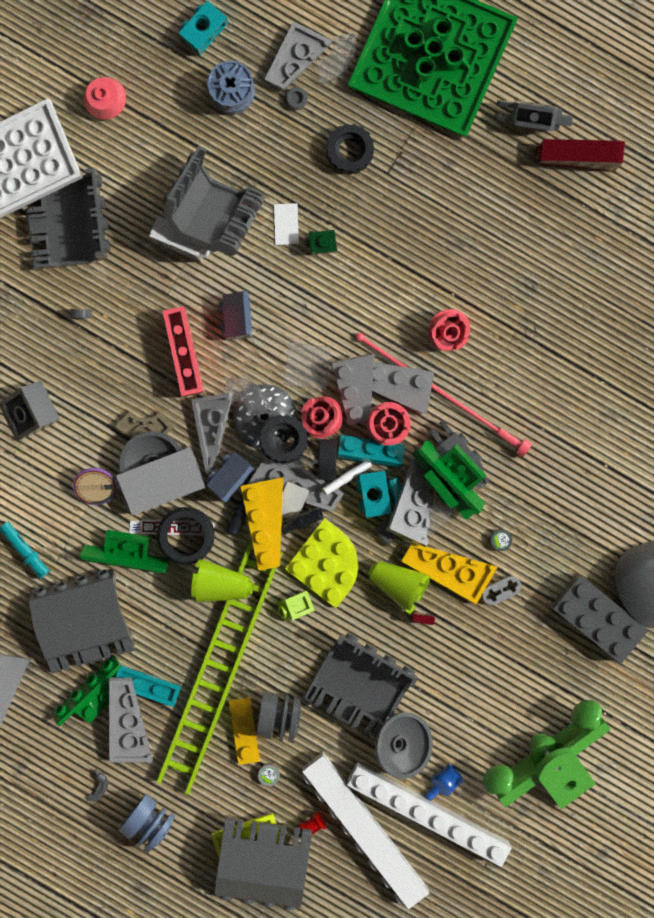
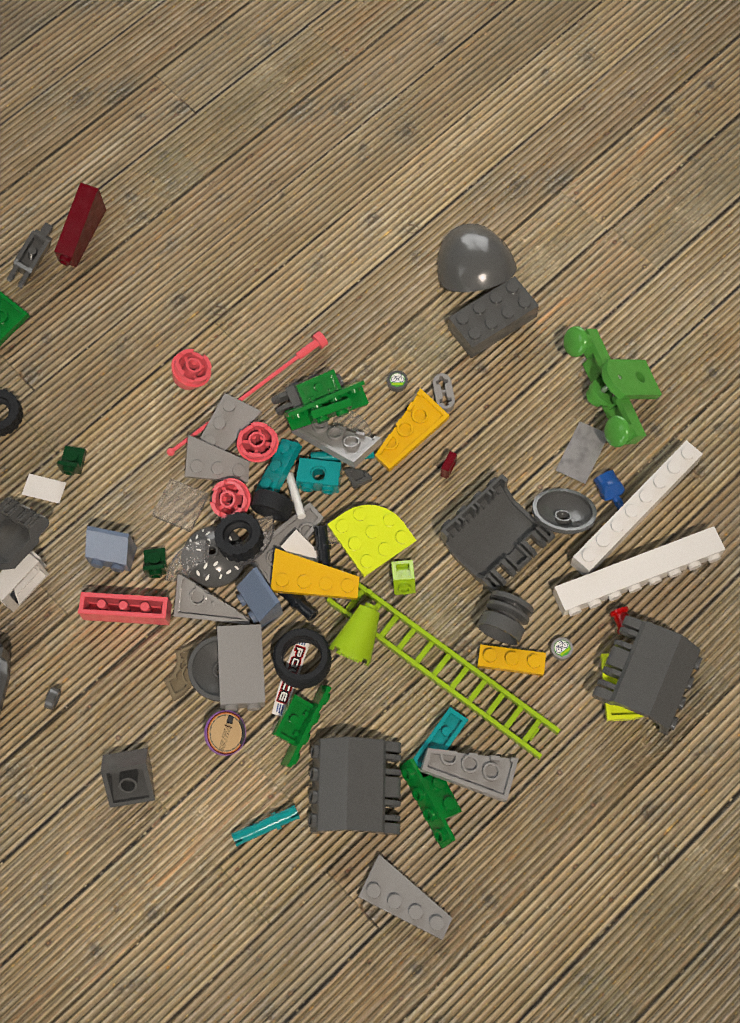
camera: 70 degrees left, 20 degrees down
dark grey piece [88,769,108,802] -> none
sand blue wheel [118,793,175,853] -> none
lime cone [368,561,431,615] -> none
none -> dark green bracket [143,548,168,579]
none -> flat silver sticker [555,422,606,484]

